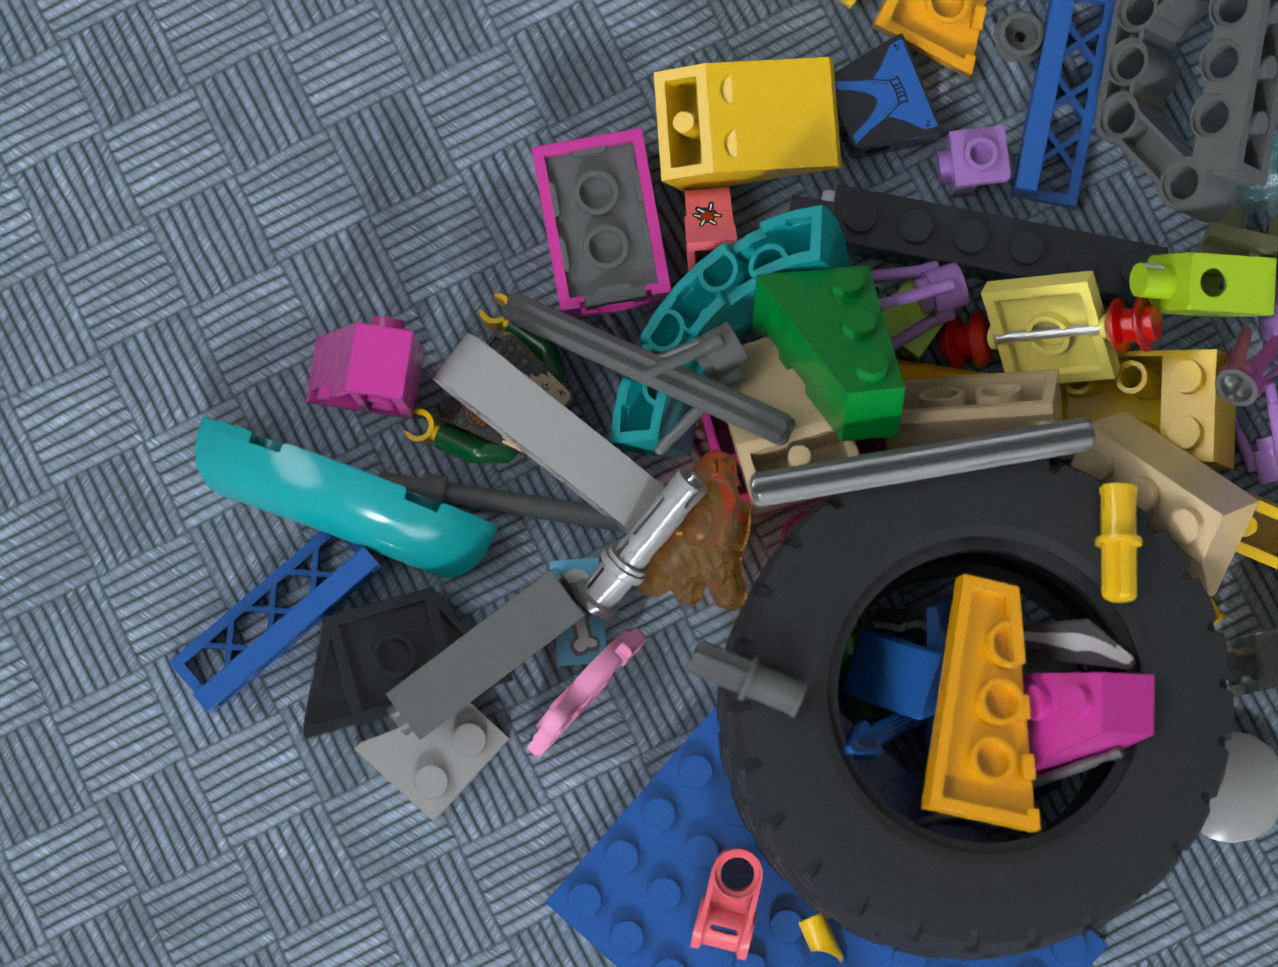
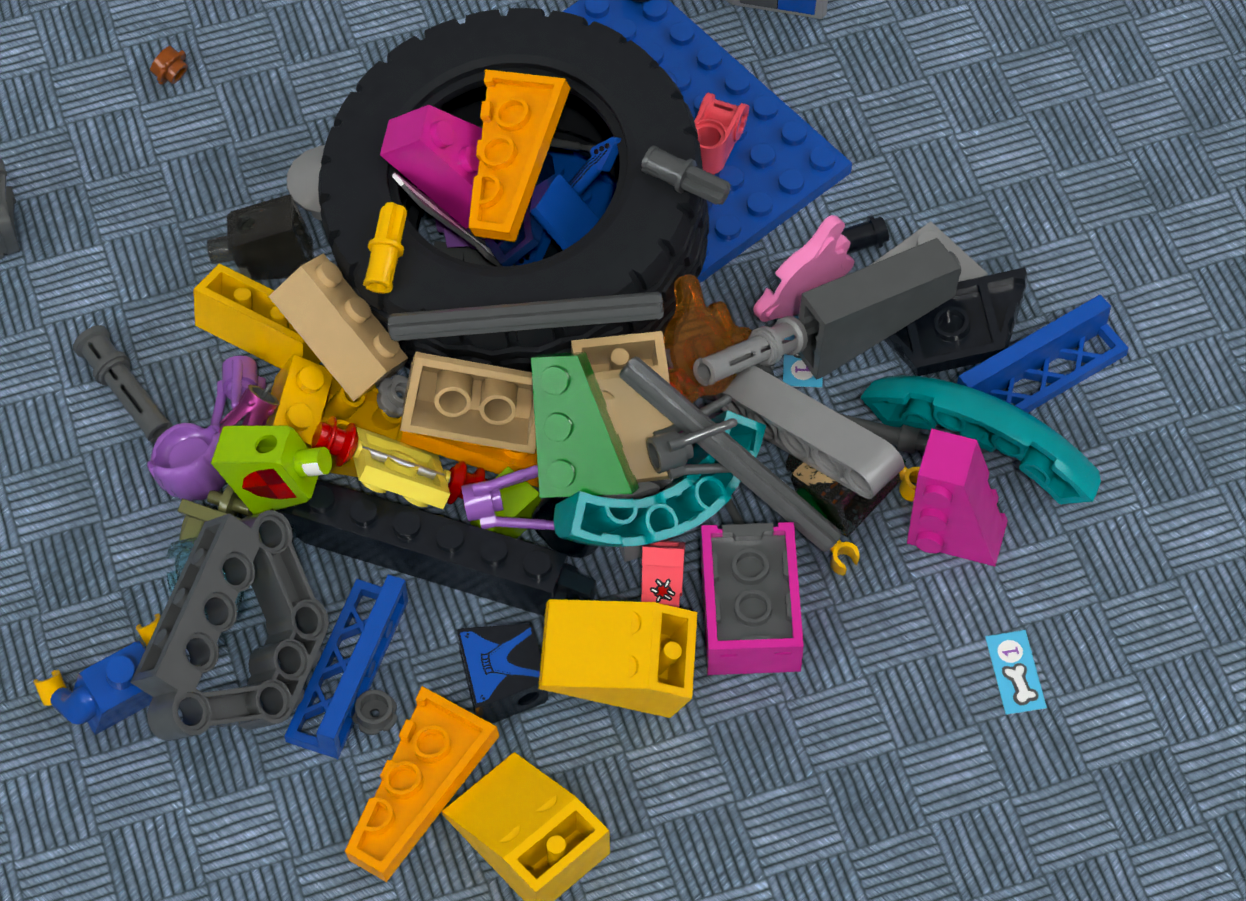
camera: 175 degrees left, 25 degrees down
medium lavender bracket [936,125,1011,198] -> none
none -> black pin [841,215,889,254]
none -> medium azure sticker [985,630,1047,715]

